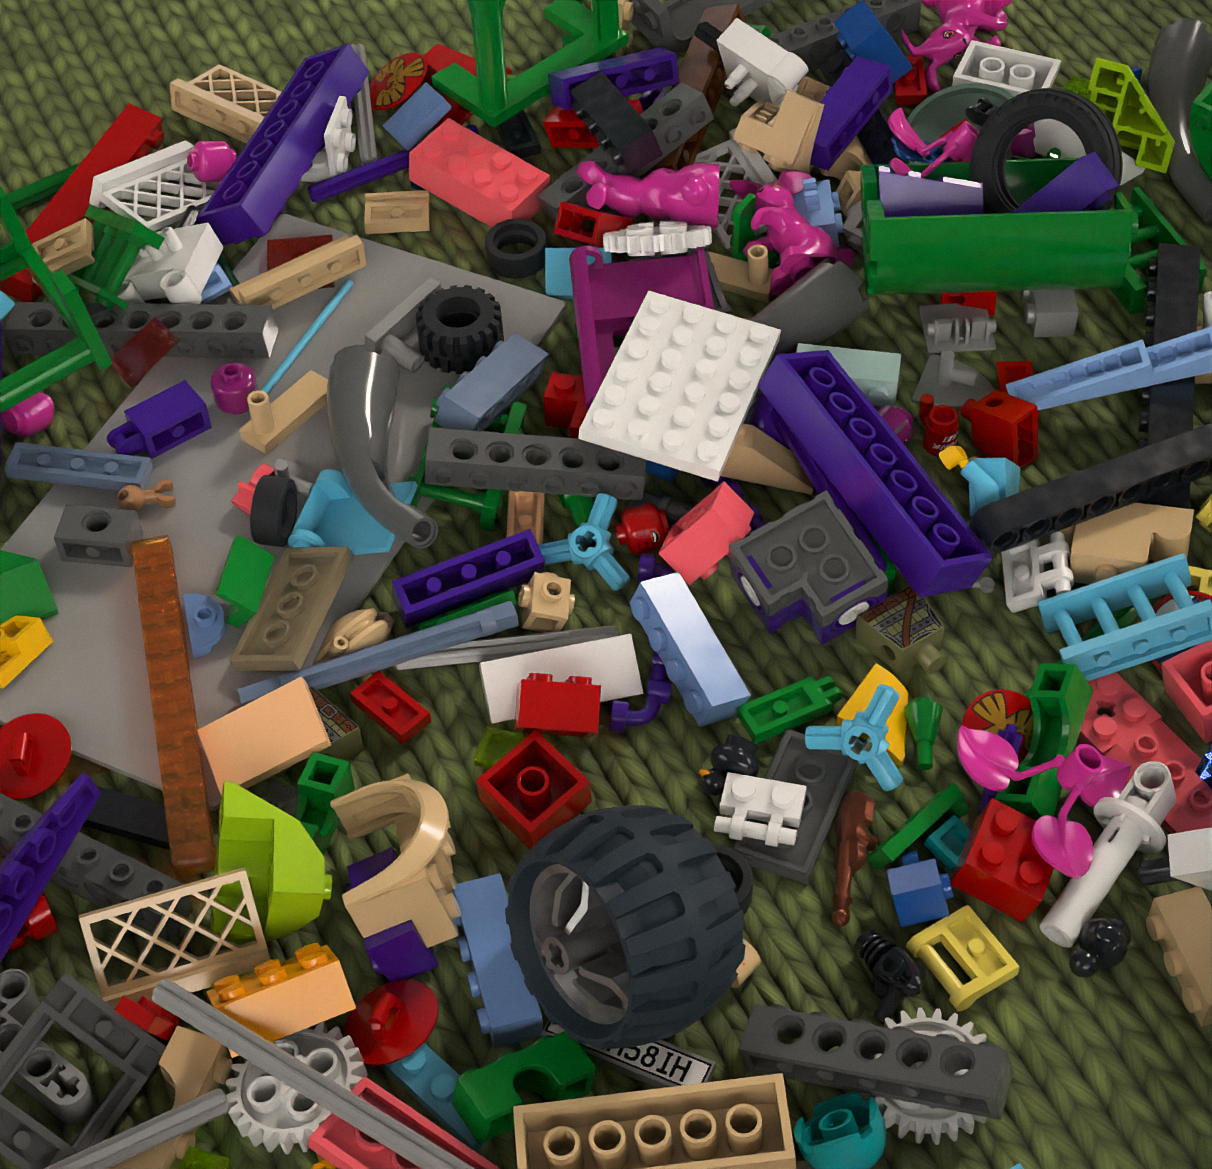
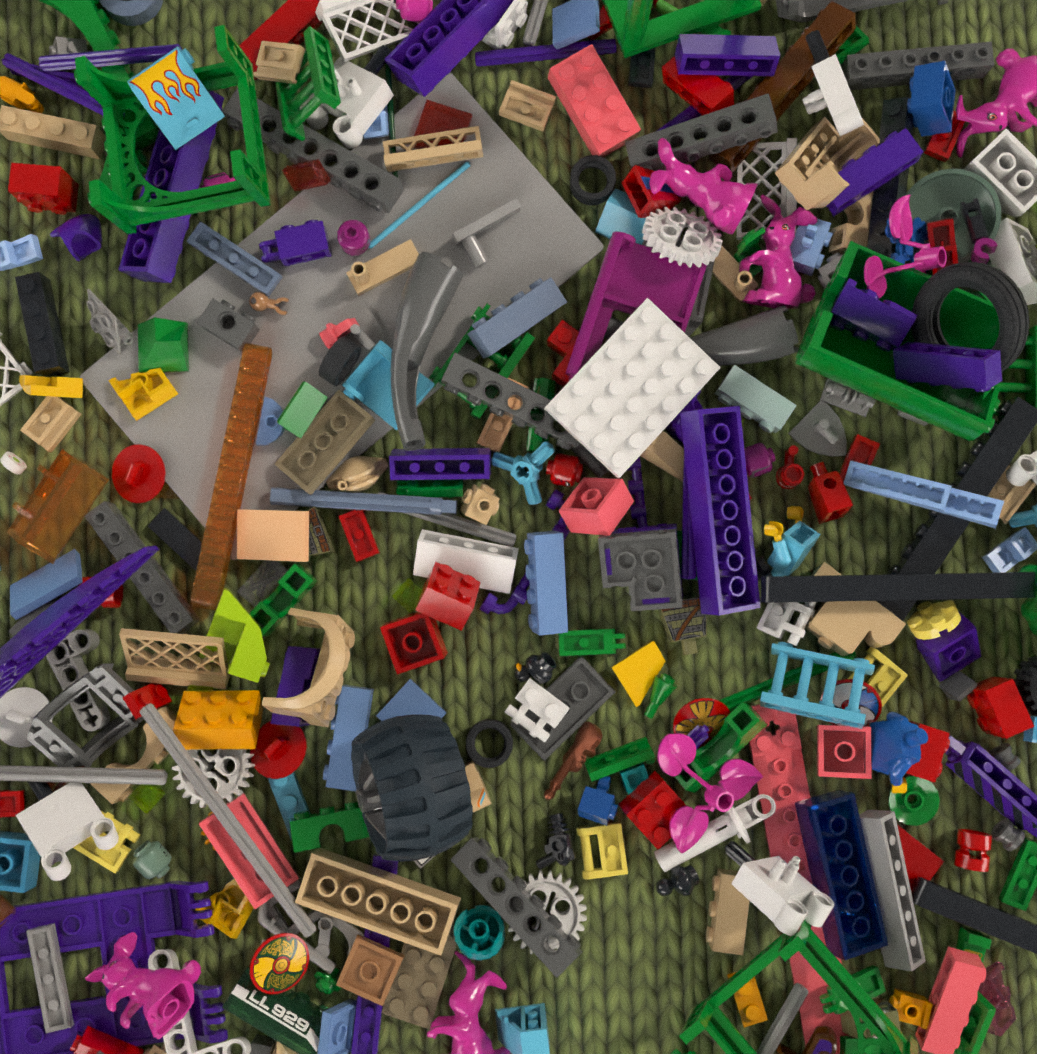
camera: 20 degrees right, 35 degrees up
black tyre [416,285,504,374] -> none
black brick [570,72,663,174] -> none
medium azure bush [805,684,903,791] -> none

